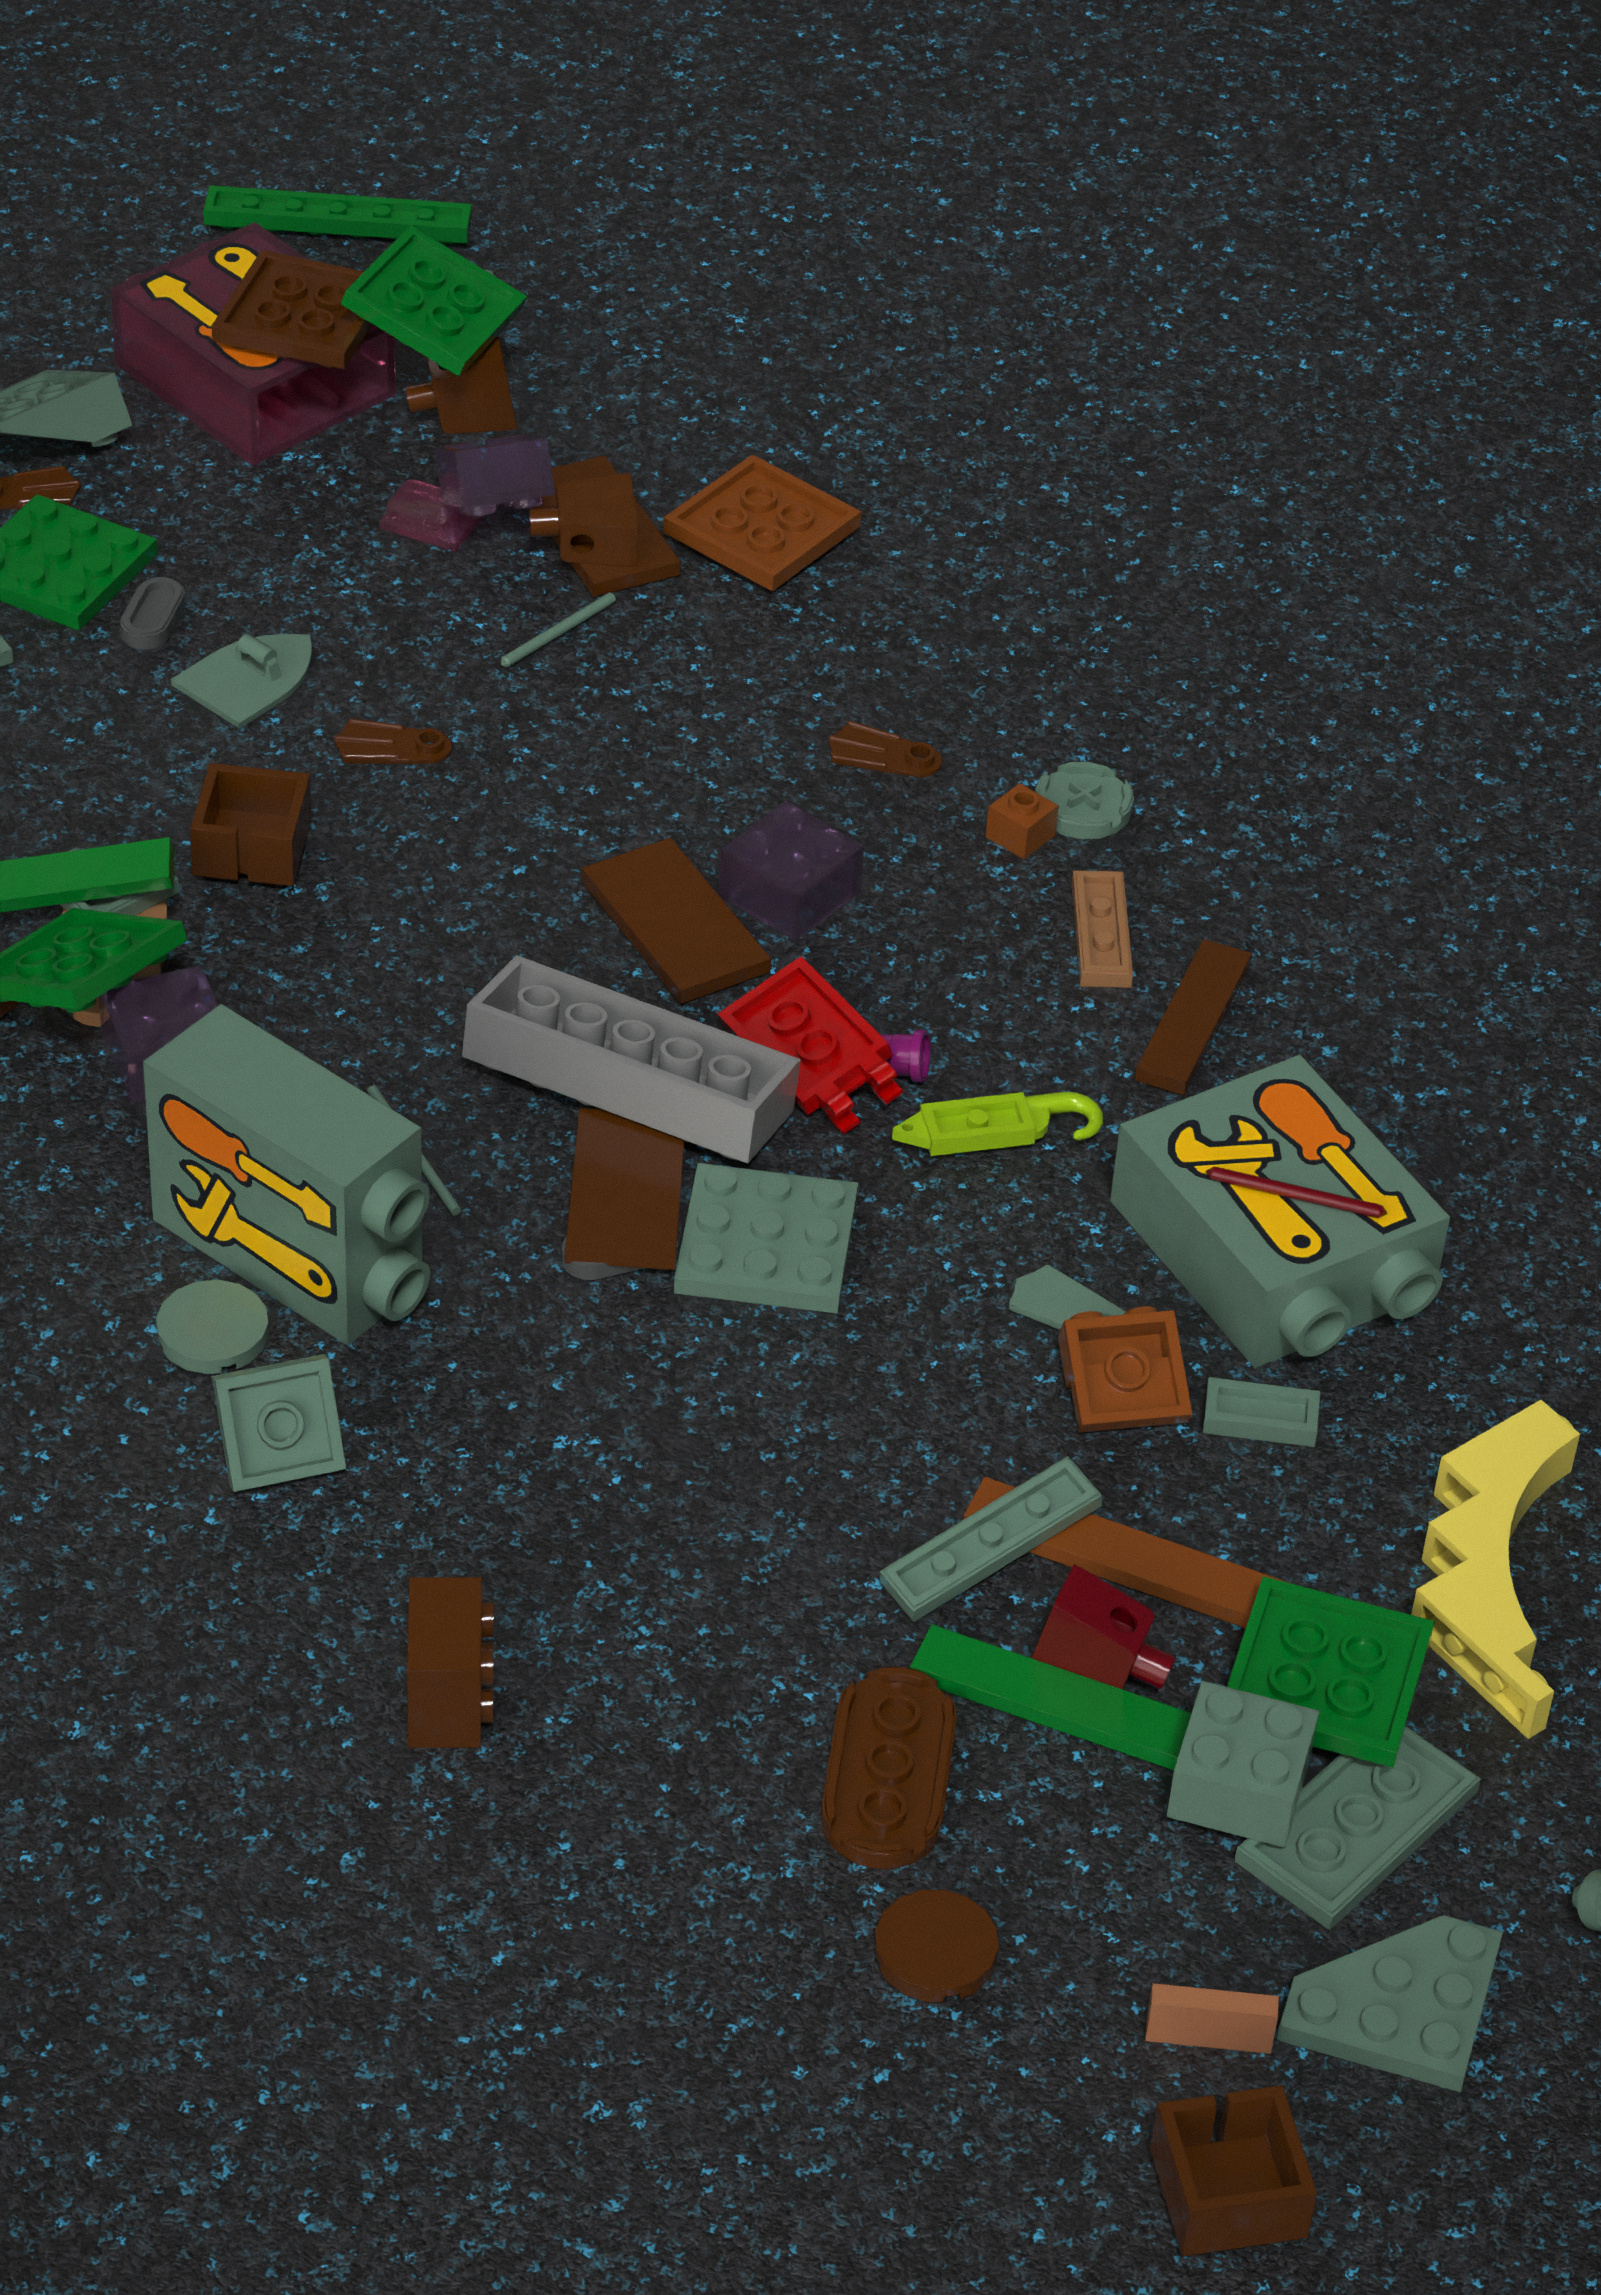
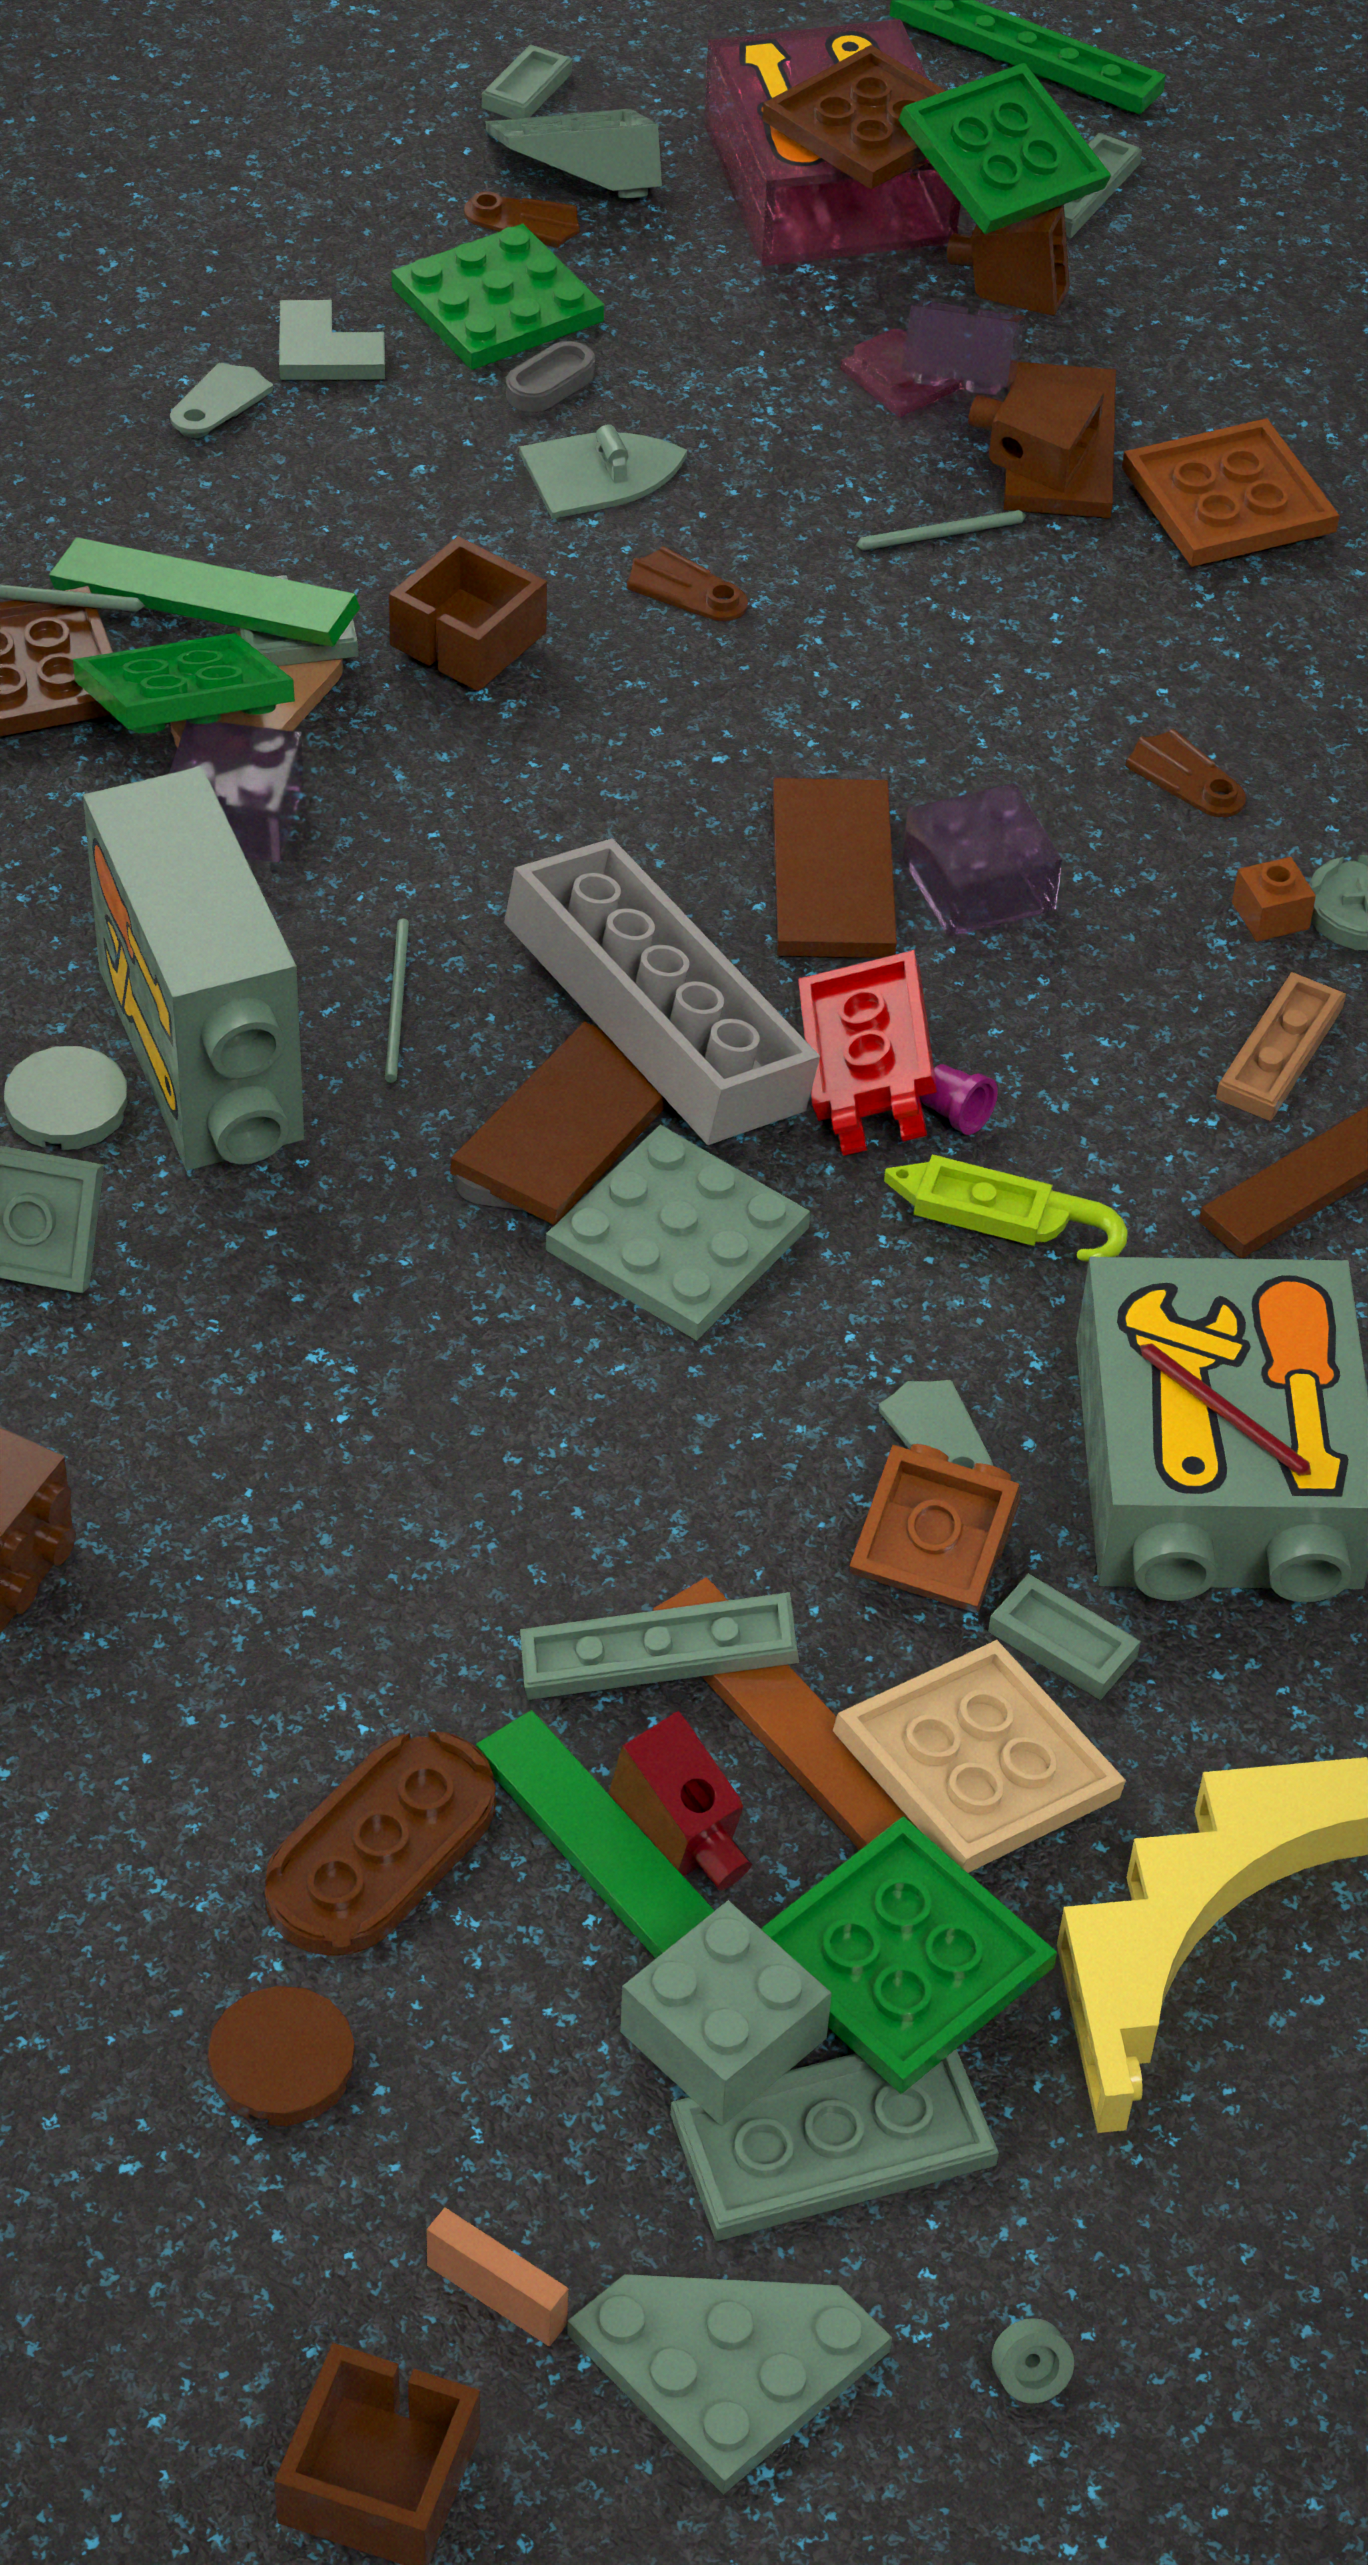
camera: 30 degrees right, 5 degrees up
none -> tan plate [833,1640,1126,1873]

